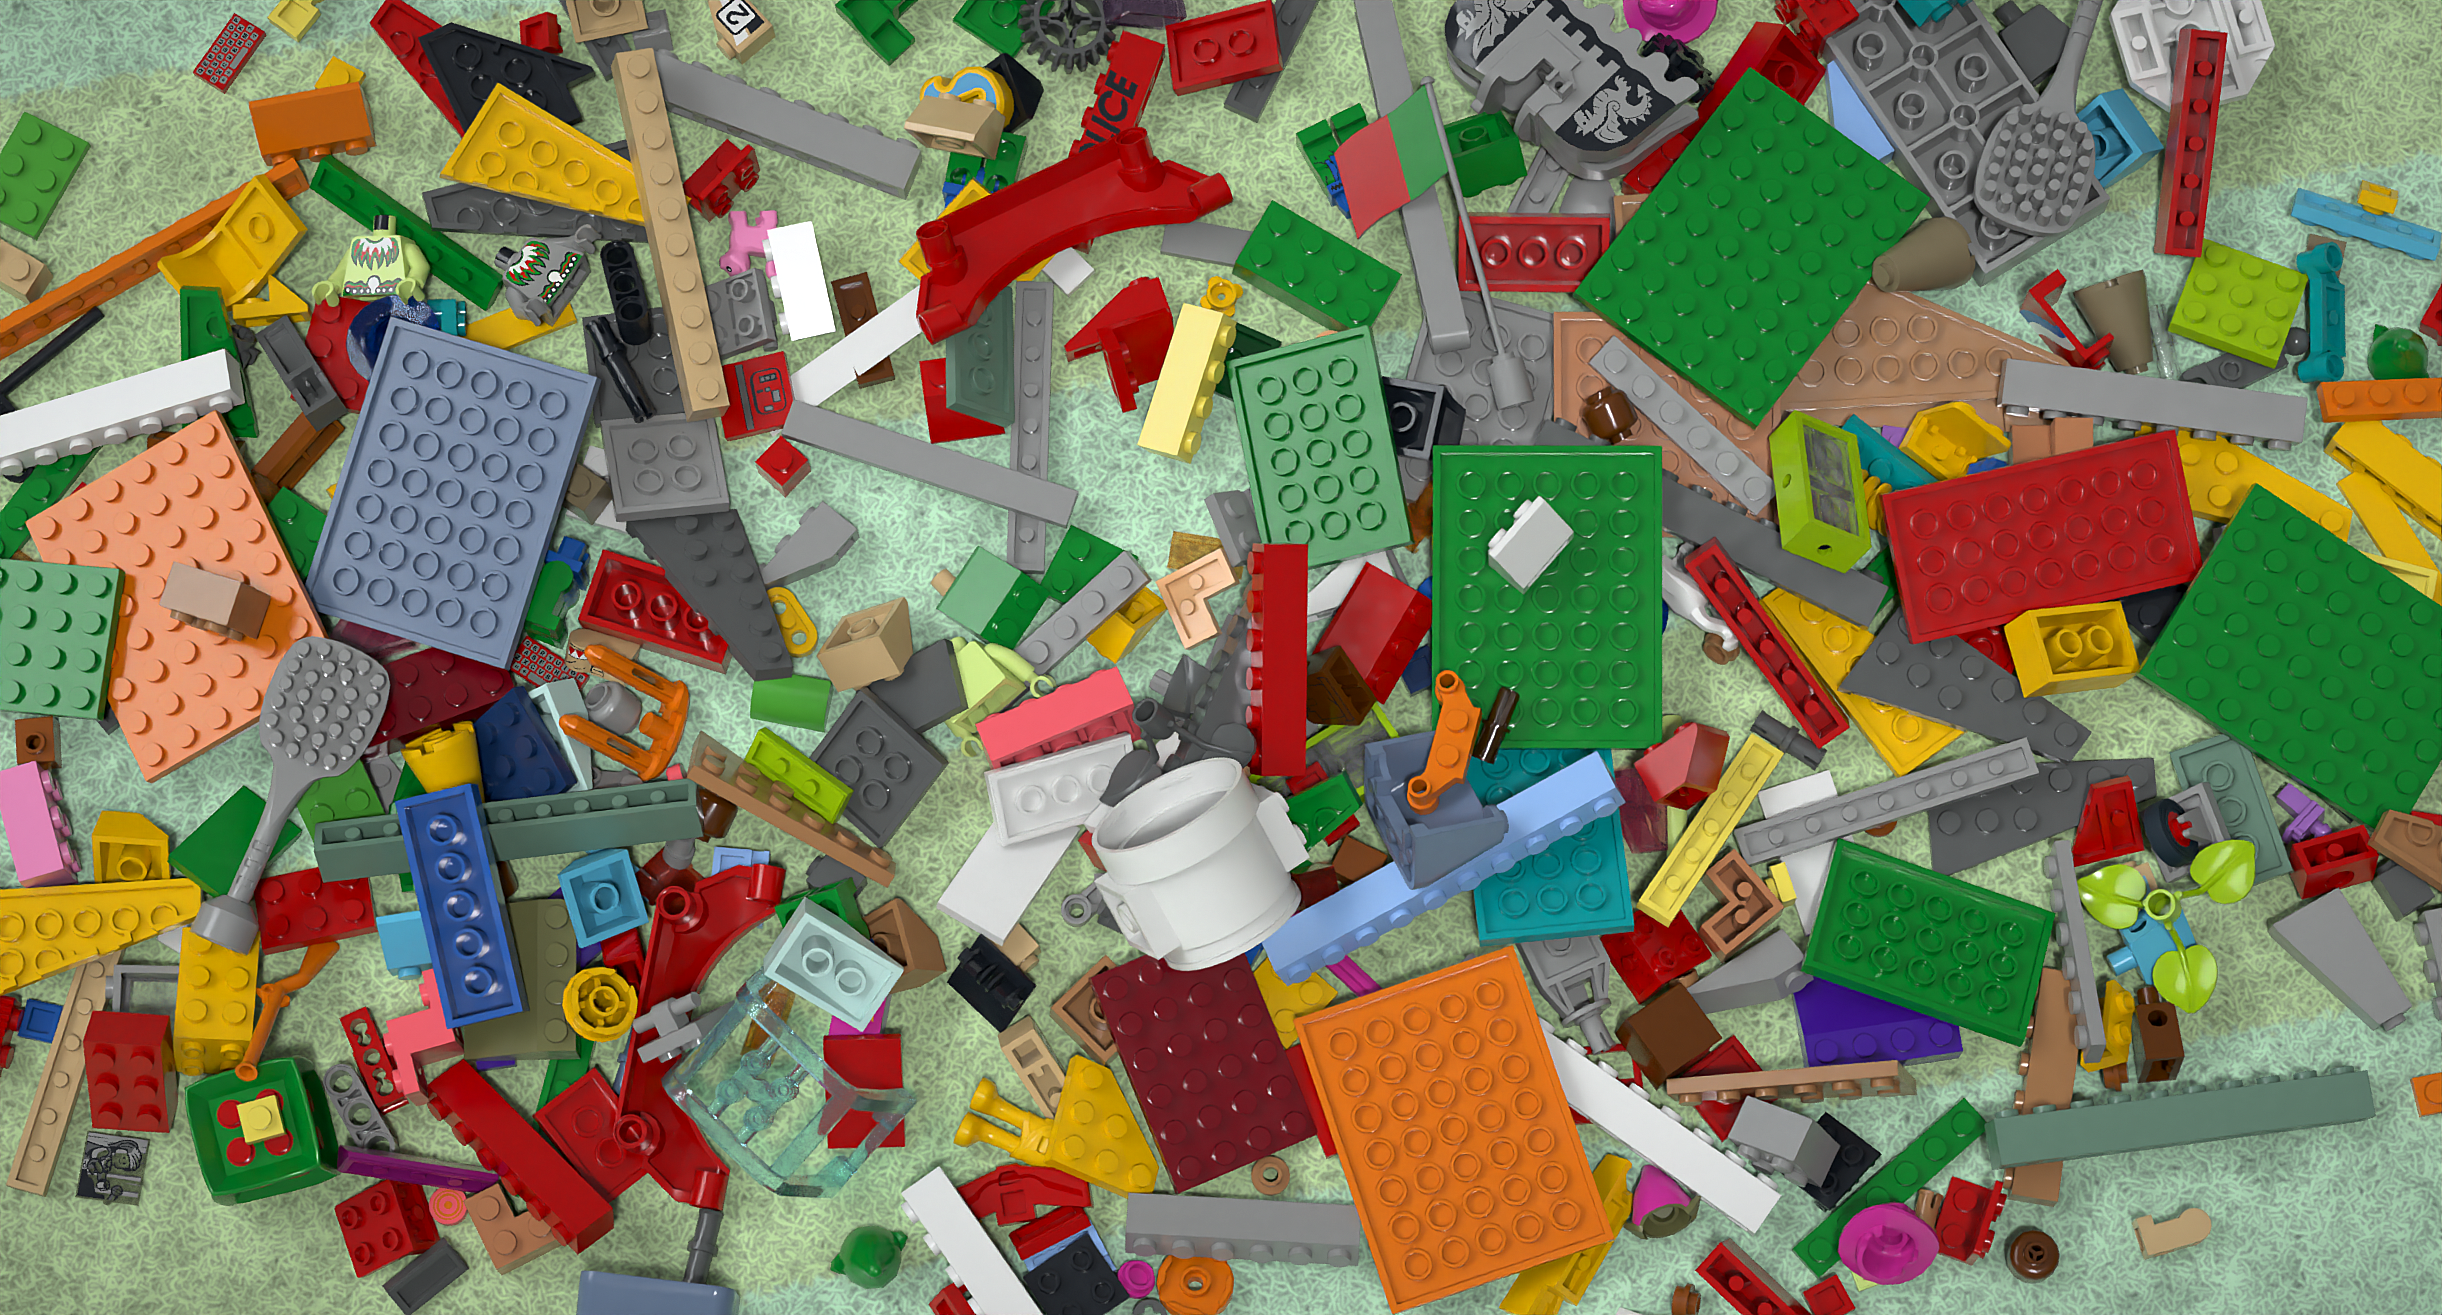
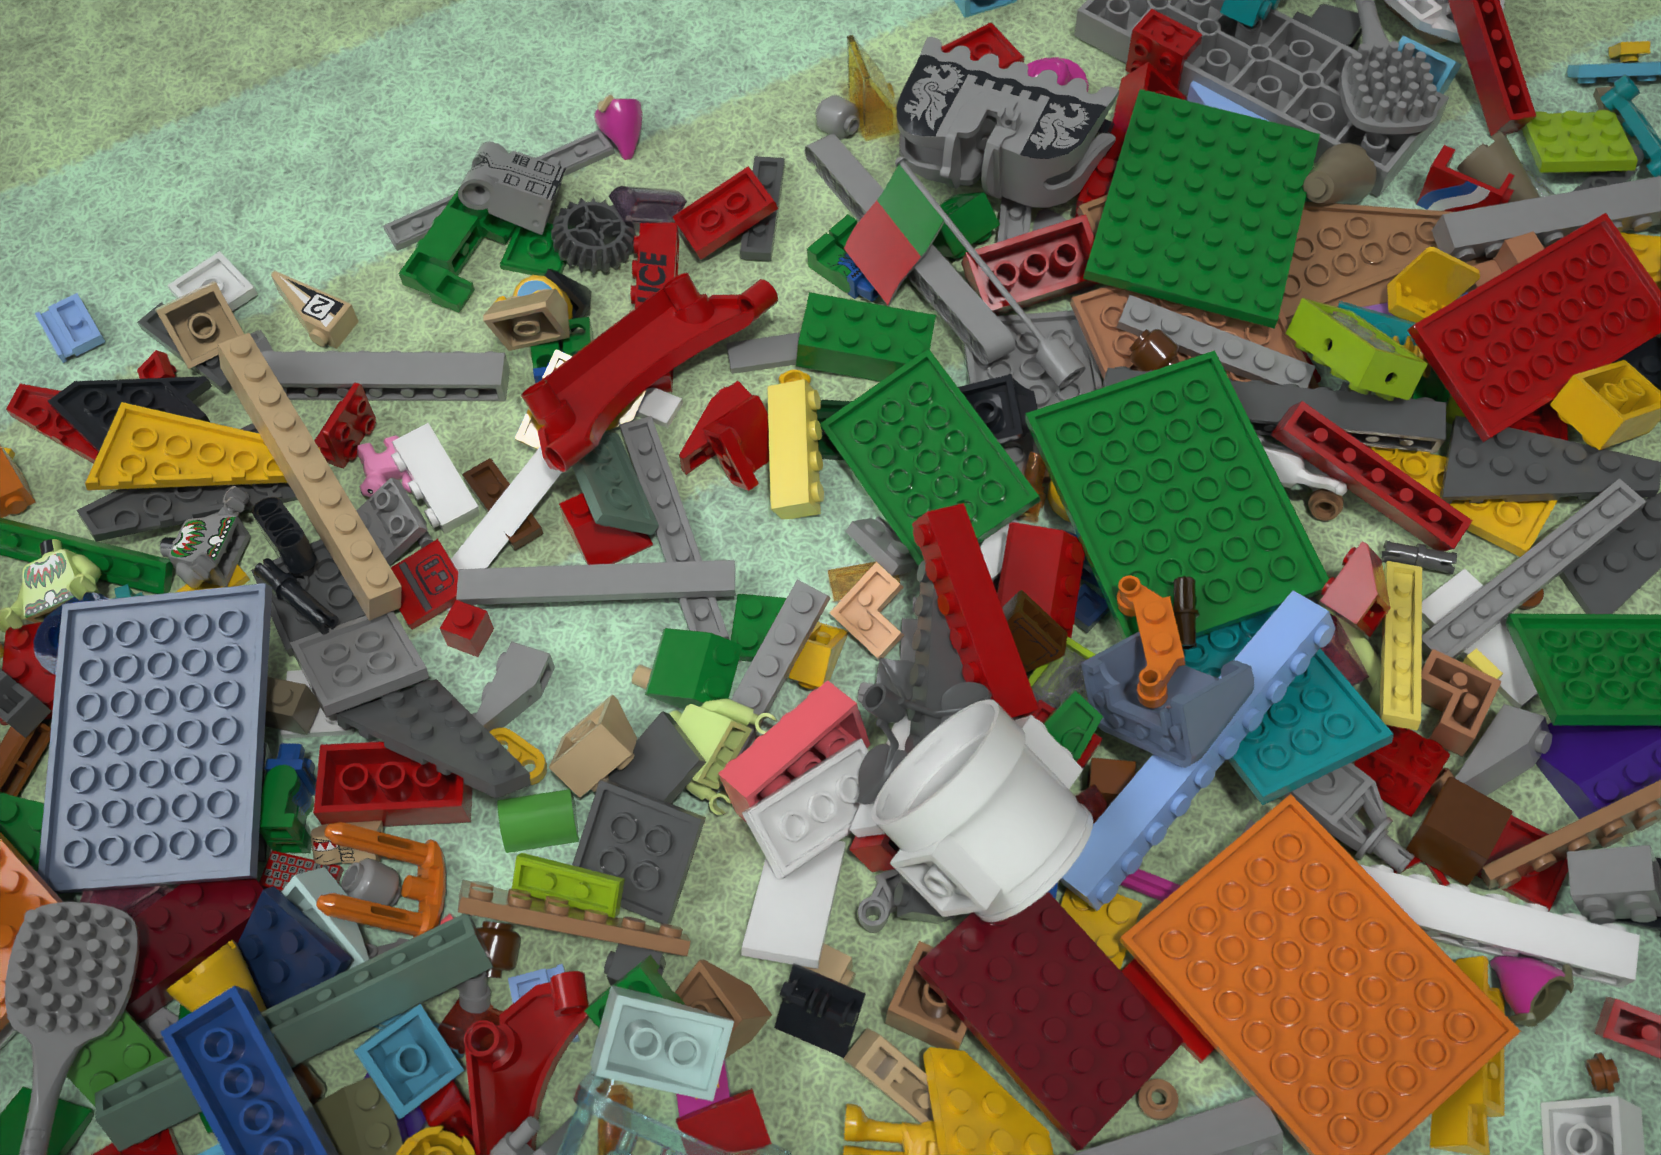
camera: 20 degrees left, 15 degrees down
white slope [1488,496,1574,595] -> none

